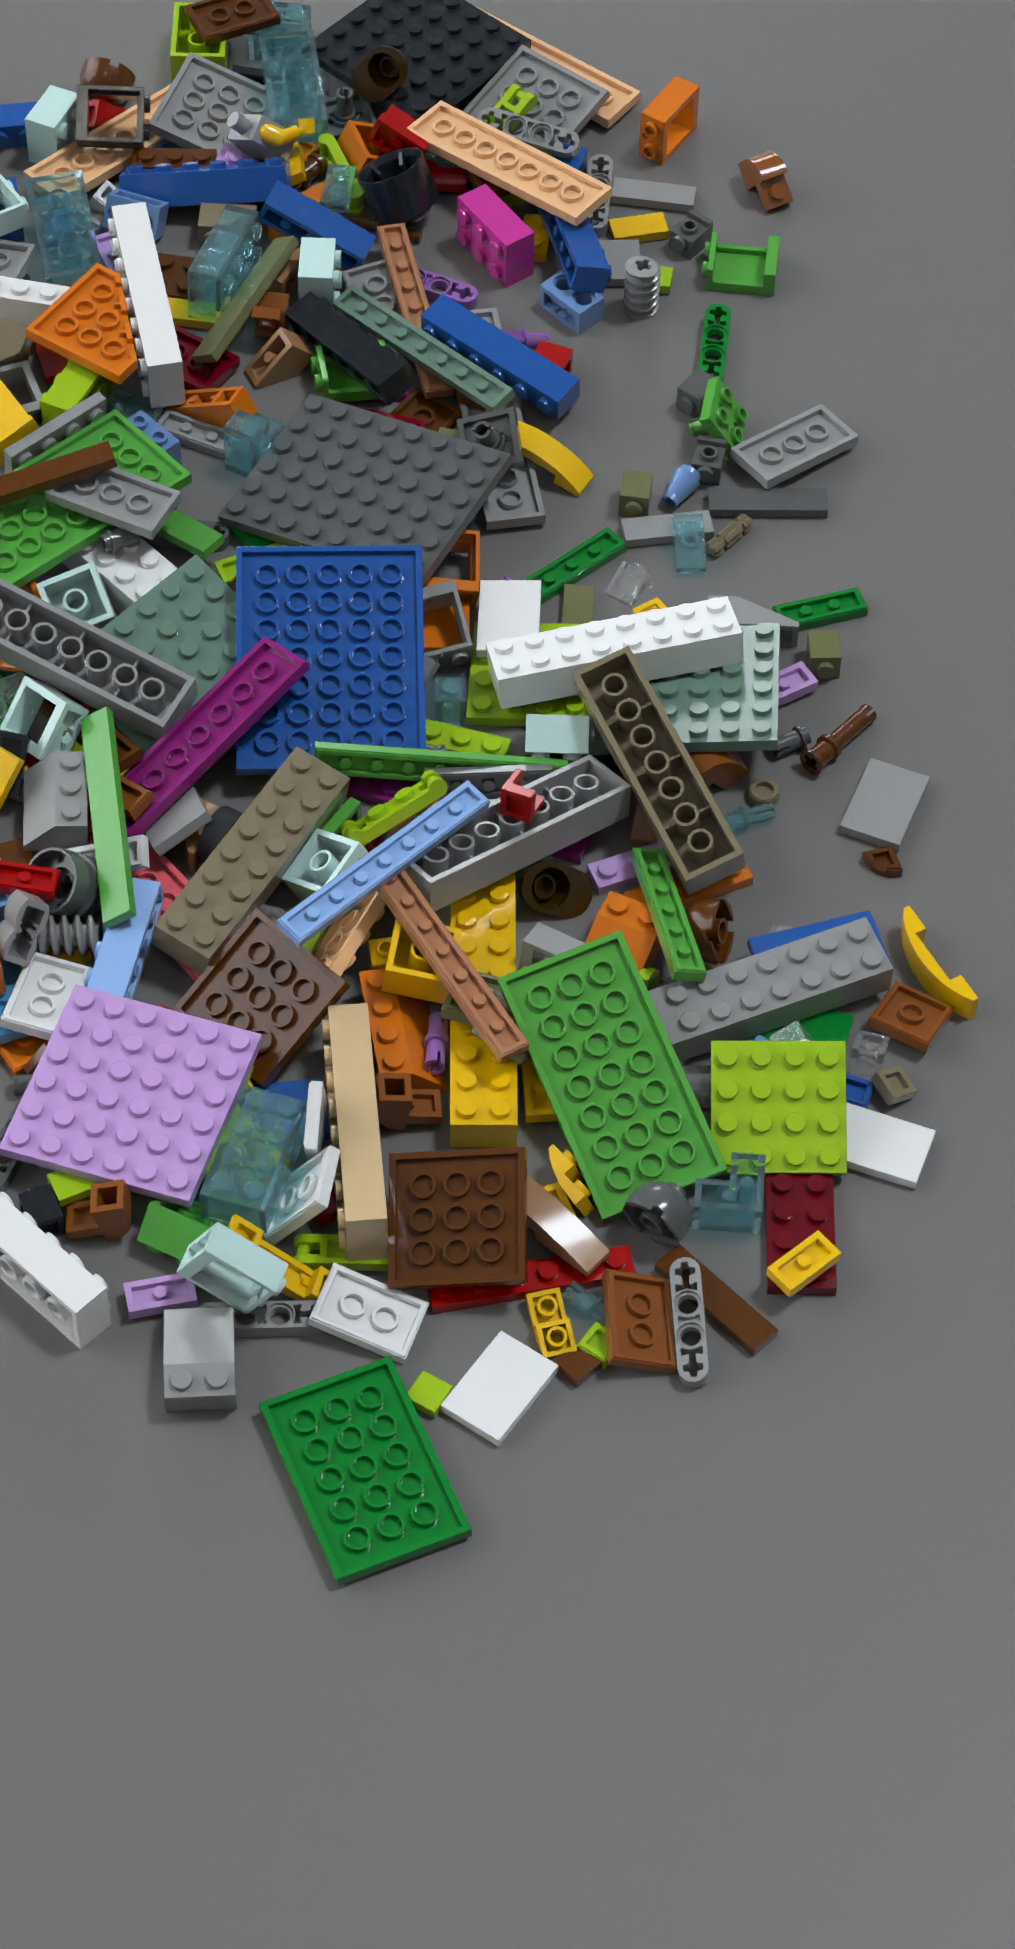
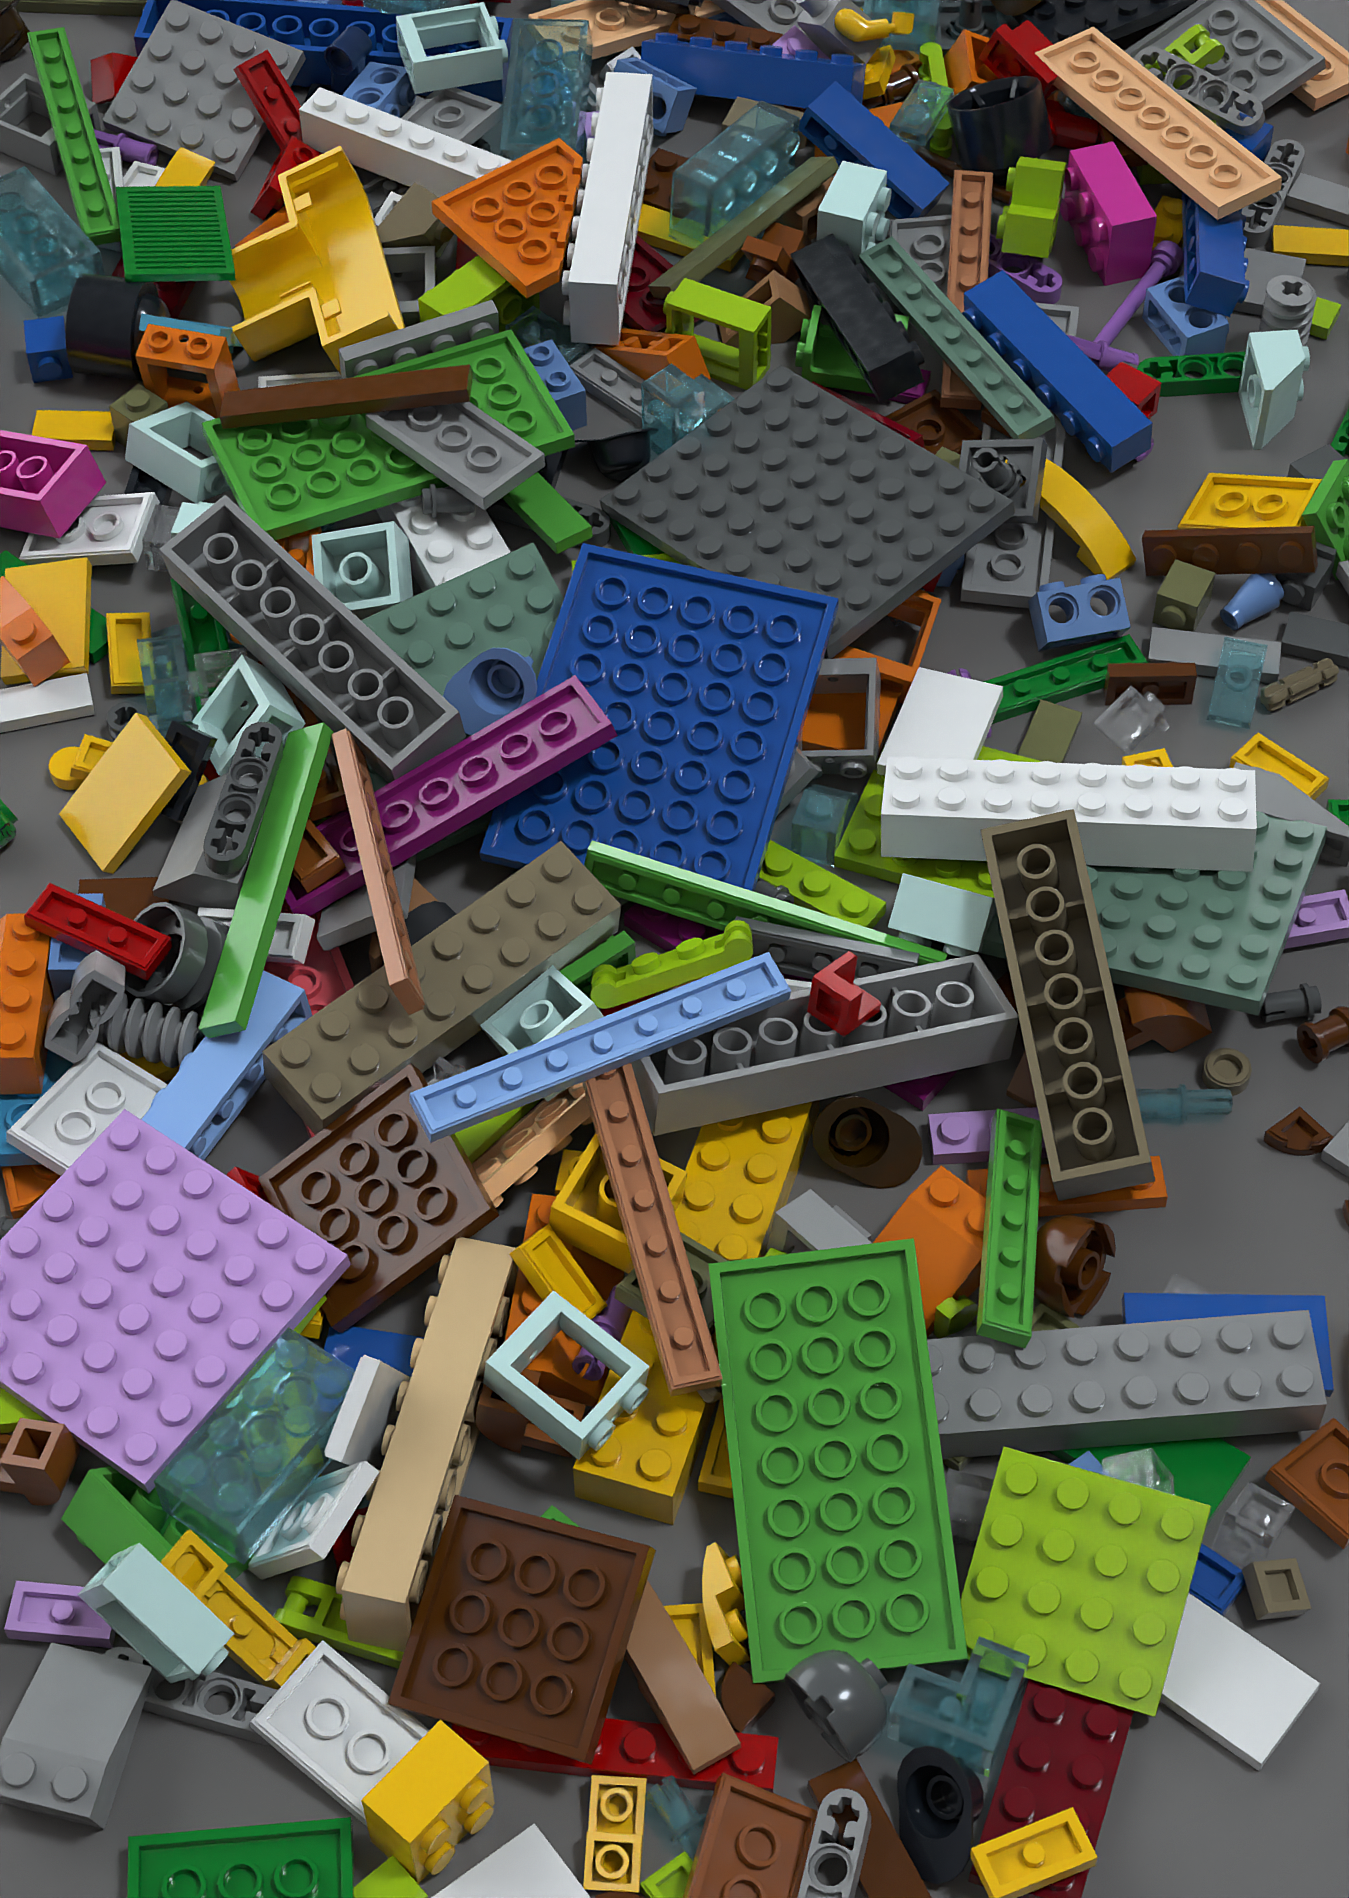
camera: 20 degrees right, 0 degrees up
none -> dark grey beam [203,722,283,875]
none -> nougat tile [331,728,425,1015]
none -> yellow brick [361,1720,495,1884]
none -> medium blue piece [443,648,538,735]
none -> light aqua window [483,1290,650,1460]
none -> yellow tile [509,1224,608,1319]
none -> black piece [575,428,658,480]
none -> lime window [663,278,772,390]
none -> reddish brown tile [721,1661,775,1733]
none -> black piece [897,1745,984,1884]
none -> lime brick [996,156,1067,258]
none -> medium blue brick [1028,574,1131,651]
none -> medium lavender piece [1093,240,1184,346]
none -> reddish brown plate [1104,662,1197,705]
none -> green beam [1137,351,1246,397]
none -> reddish brown plate [1142,526,1318,576]
none -> yellow tile [1178,473,1322,529]
none -> yellow tile [1229,732,1329,800]
none -> light aqua slope [1238,329,1310,450]
none -> reddish brown tile [1263,1106,1334,1156]

